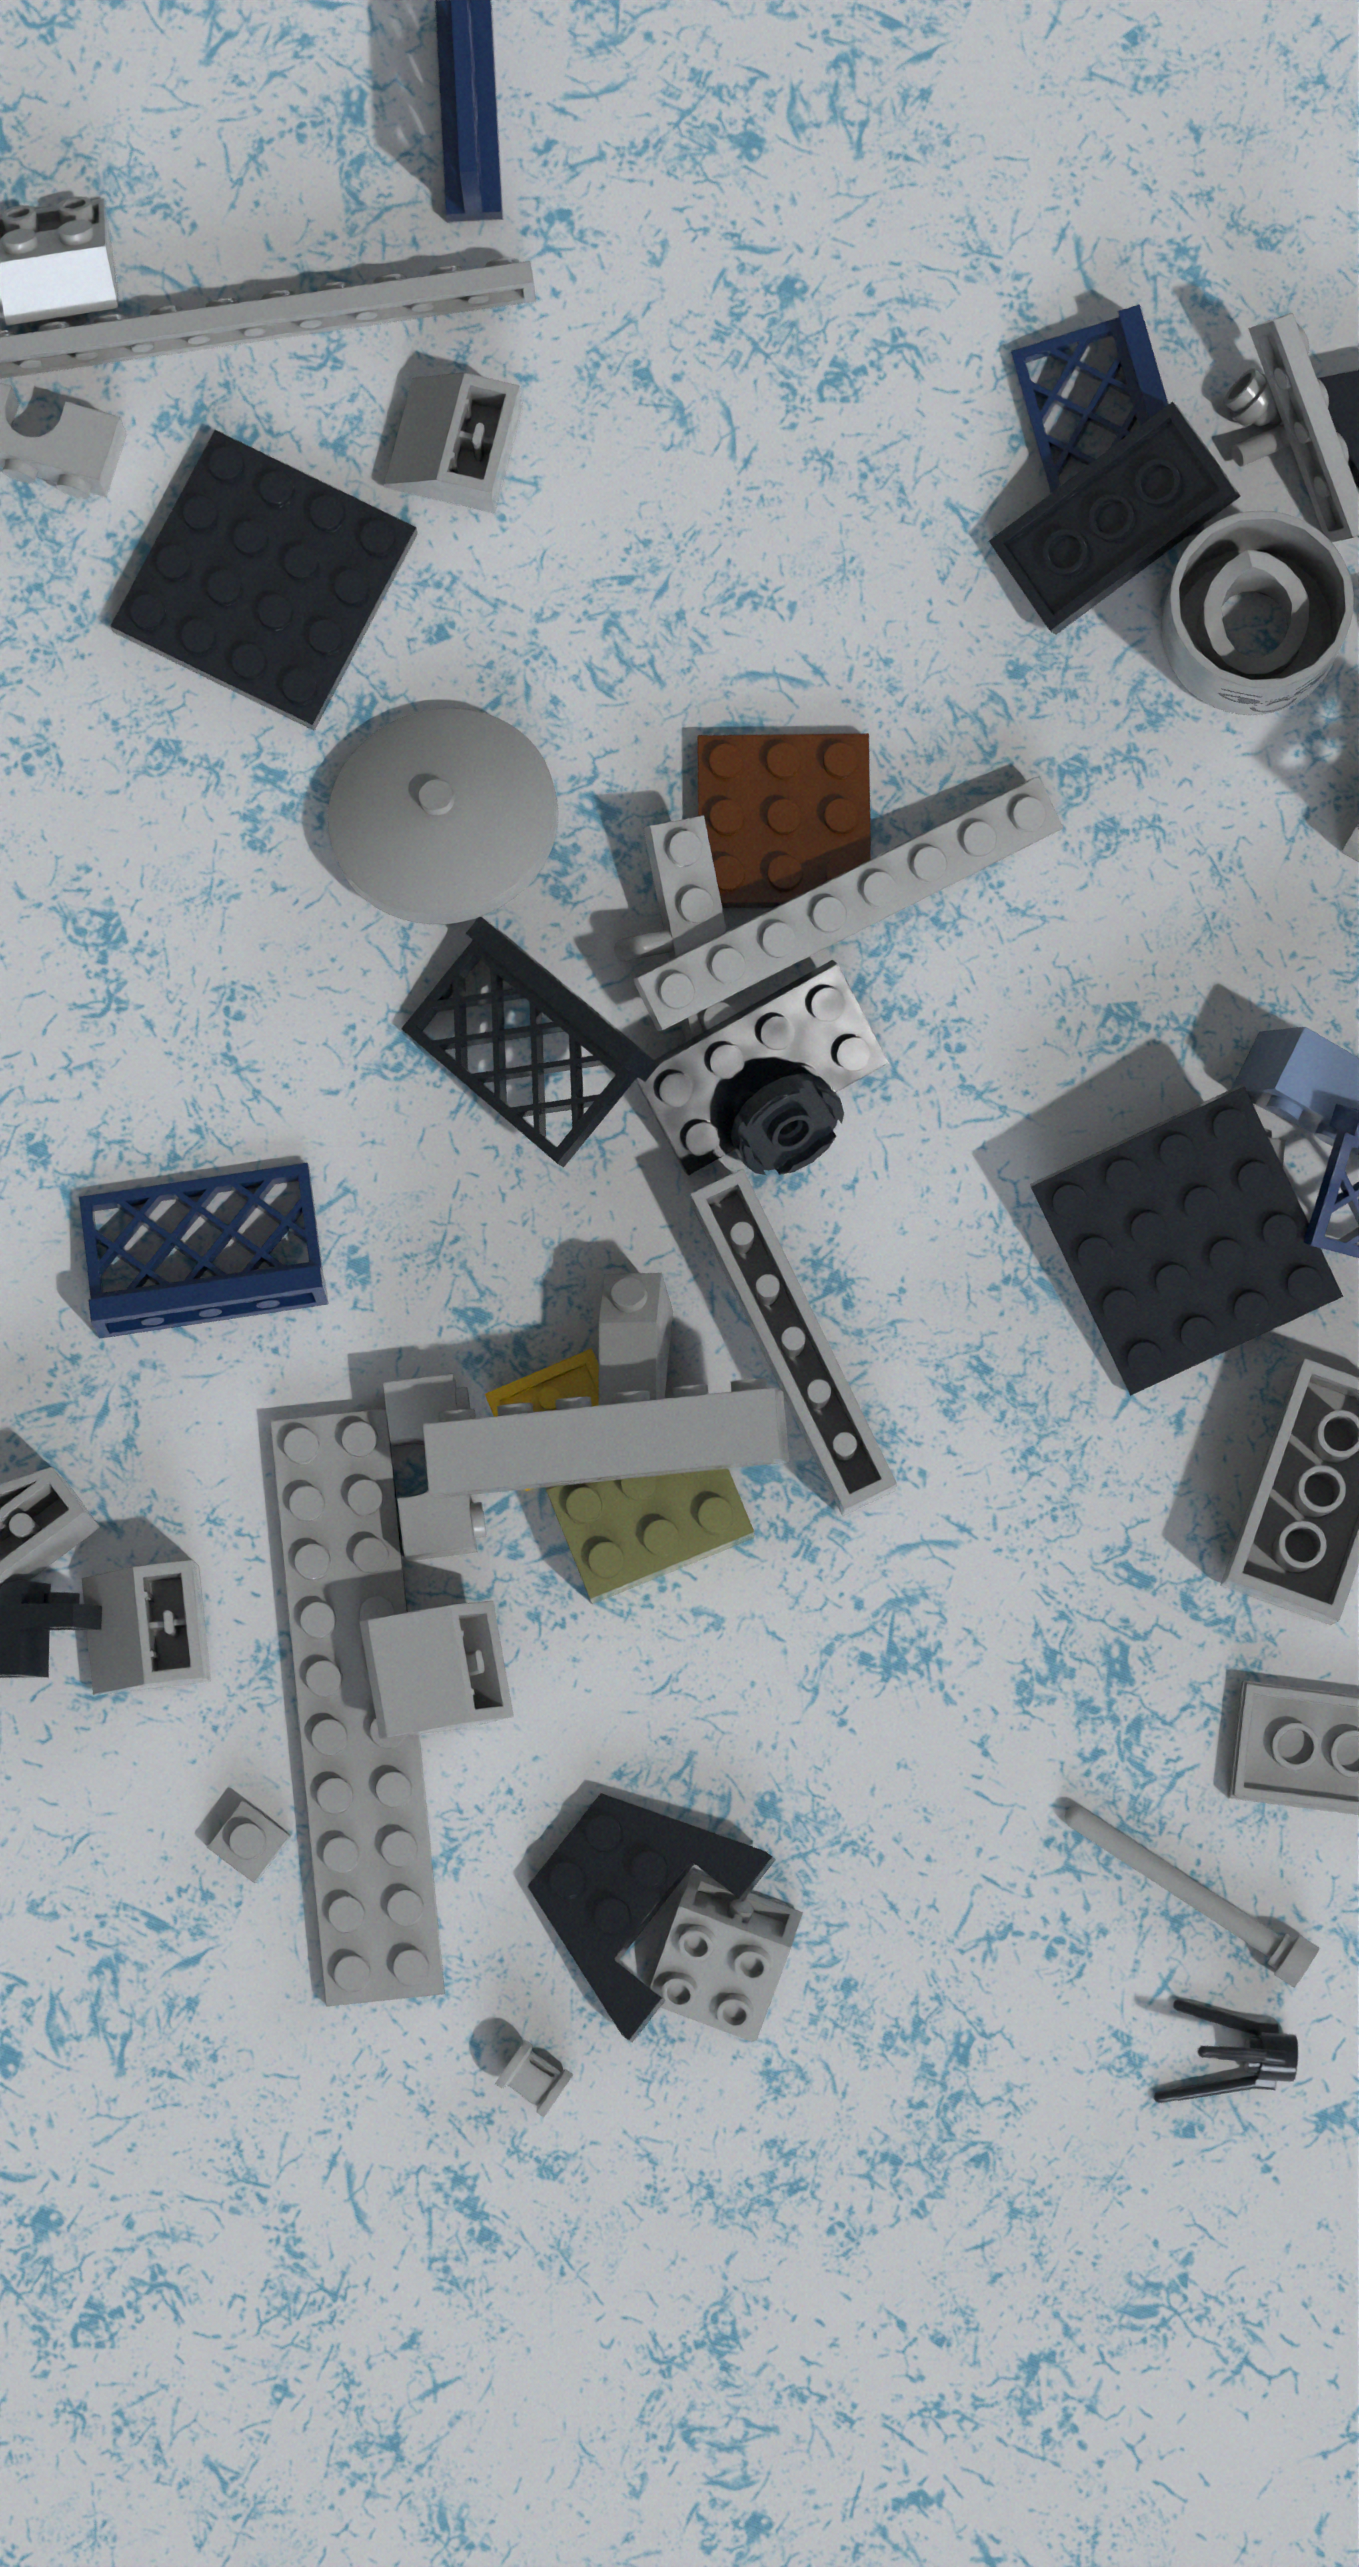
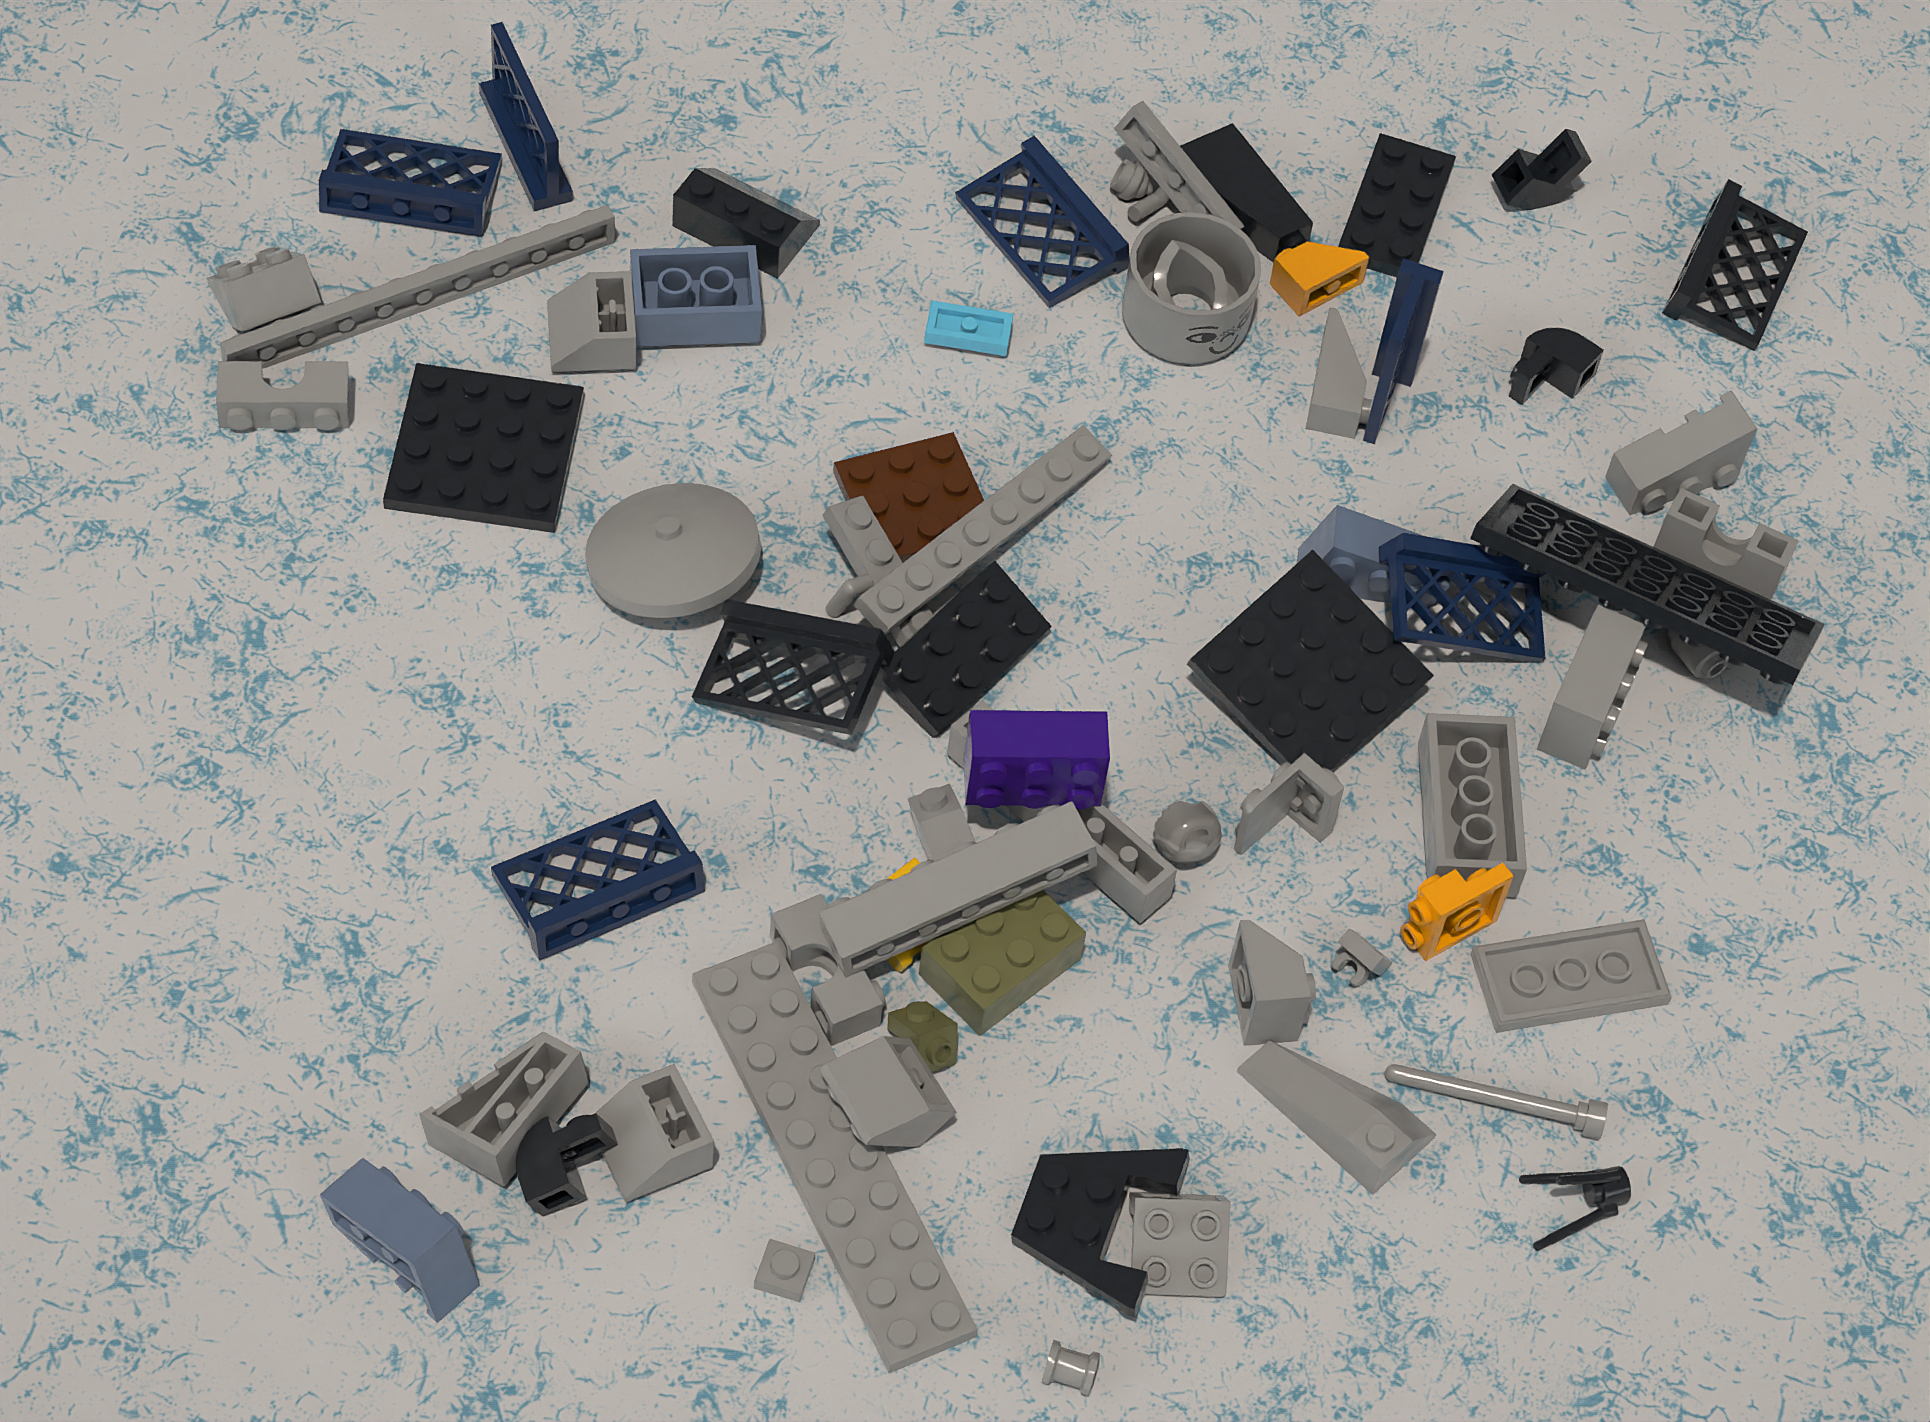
camera: 30 degrees left, 25 degrees down
black plate [731,1073,844,1175] -> none
black plate [989,401,1241,635] -> none
none -> dark blue fence [318,129,502,237]
none -> sand blue brick [630,245,762,347]
none -> black slope [672,168,820,279]
none -> olive bracket [887,1001,958,1072]
none -> medium azure plate [924,300,1013,356]
none -> dark purple brick [963,710,1110,809]
none -> light grey hair [1153,801,1222,863]
none -> light grey slope [1228,920,1316,1046]
none -> light grey bracket [1234,753,1344,855]
none -> light grey wedge [1237,1040,1436,1195]
none -> light grey tile [1332,928,1392,987]
none -> light orange plate [1400,862,1514,962]

